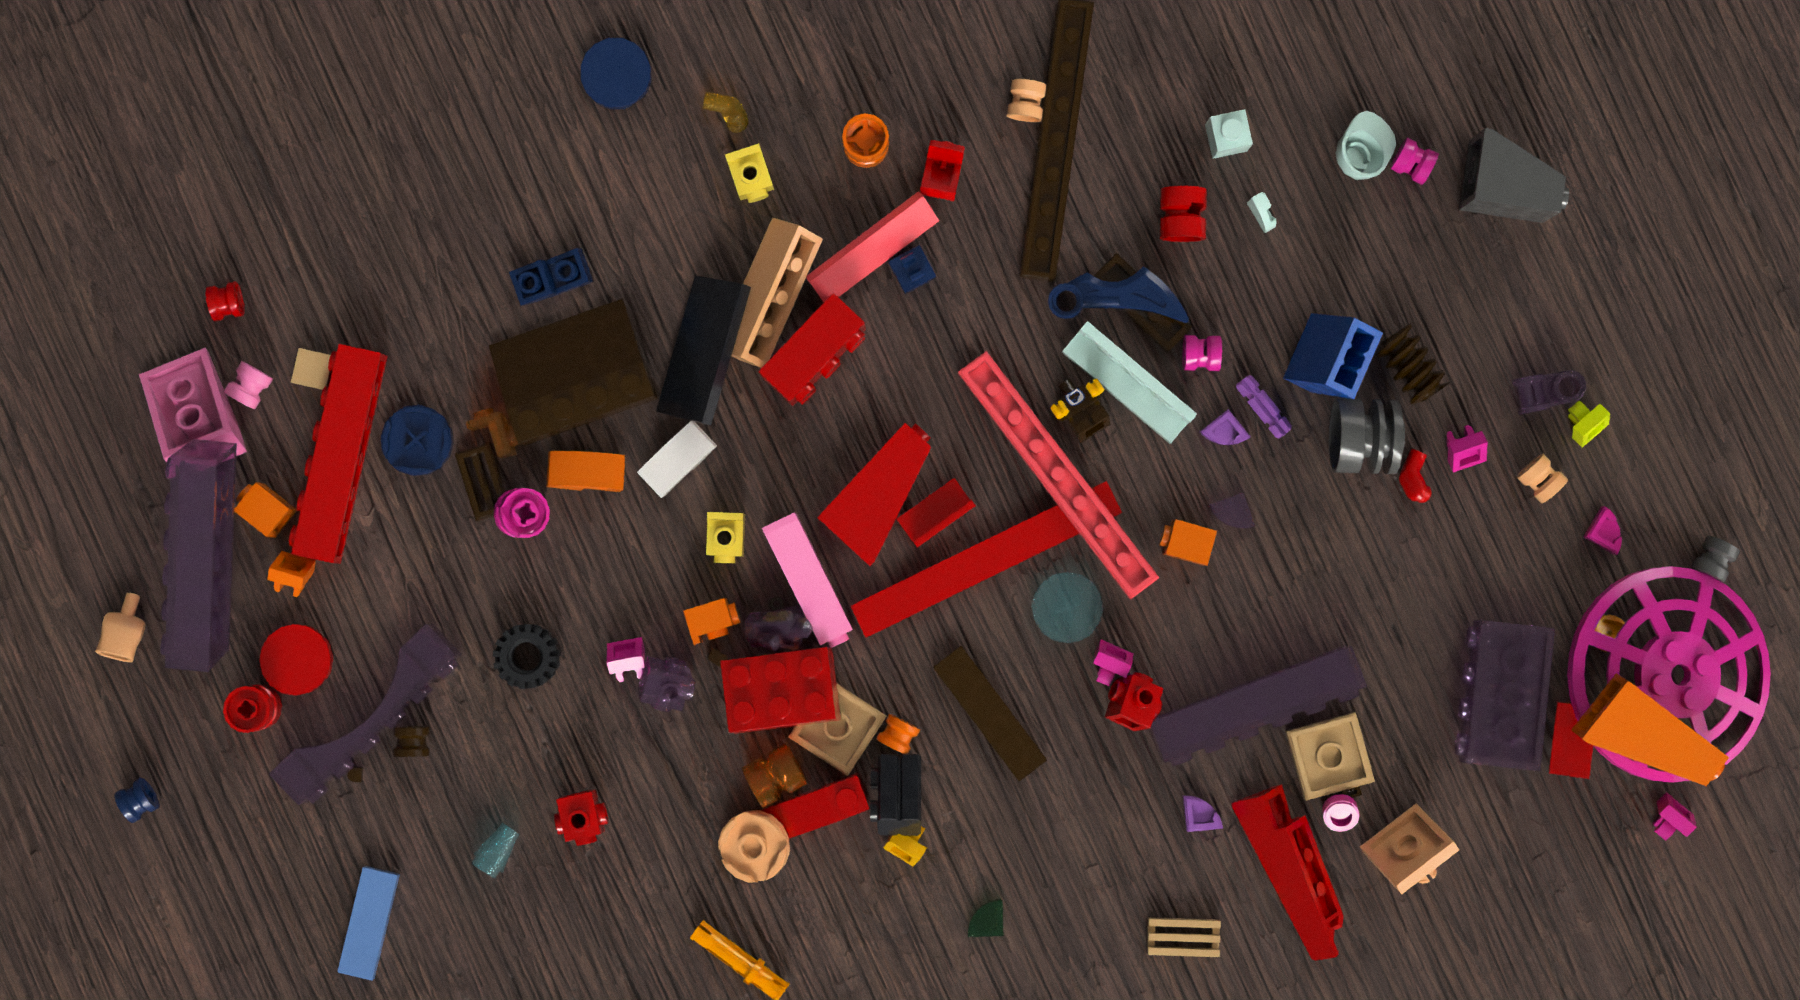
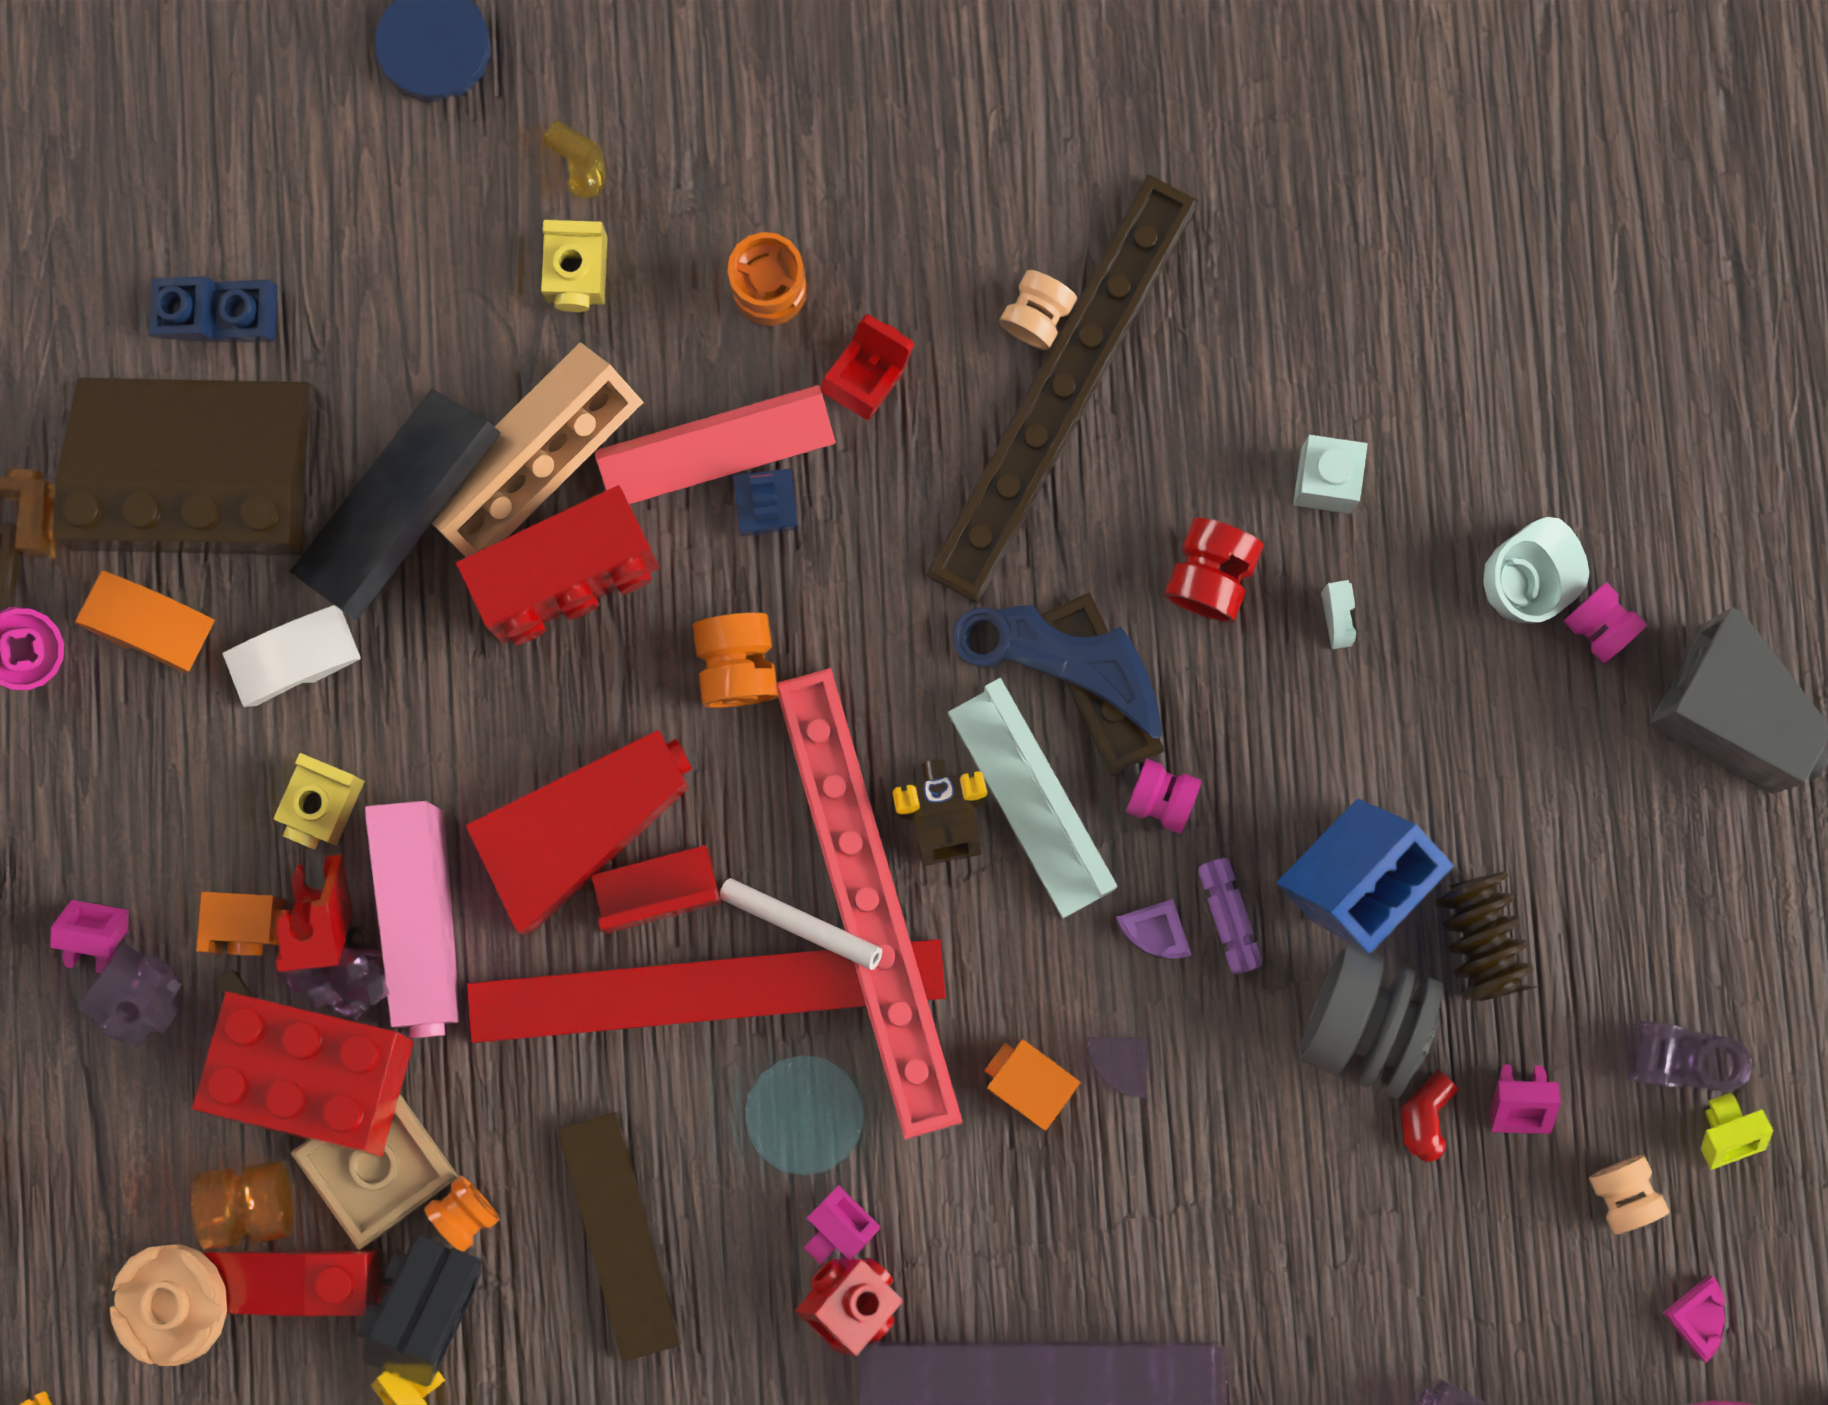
camera: 25 degrees right, 5 degrees down
none -> red hinge [276,854,353,972]
none -> orange wheel [692,613,779,708]
none -> white piece [720,878,882,970]

